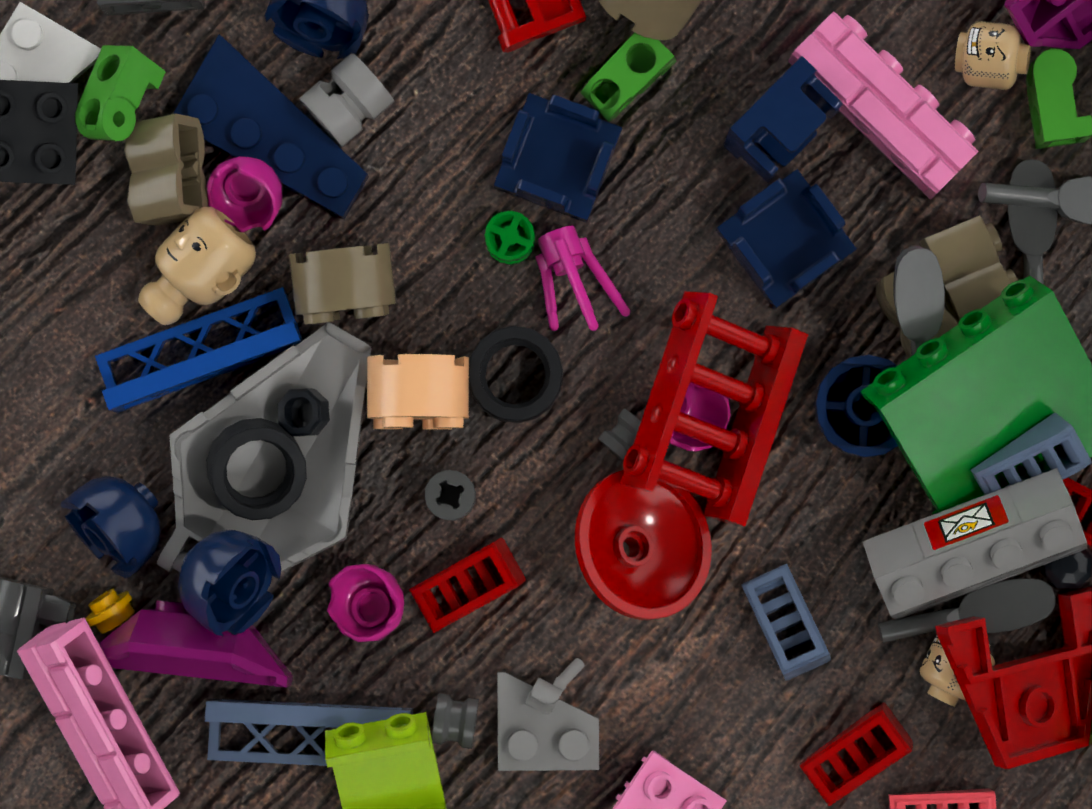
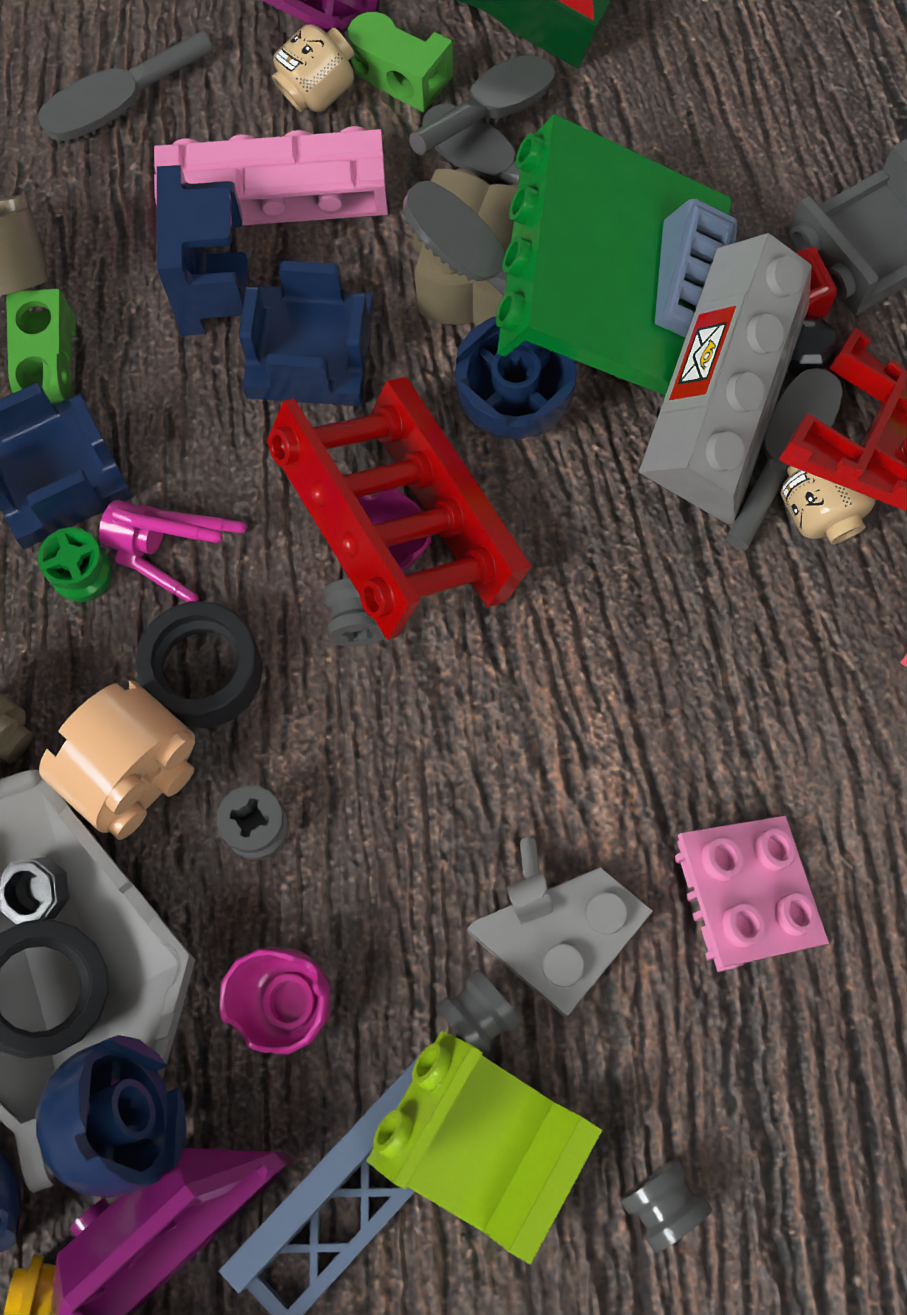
camera: 50 degrees left, 15 degrees down
red slope [409,537,526,633] -> none
red dish [575,470,712,620] -> none
sand blue slope [741,564,831,681] -> none
red slope [799,702,913,806] -> none

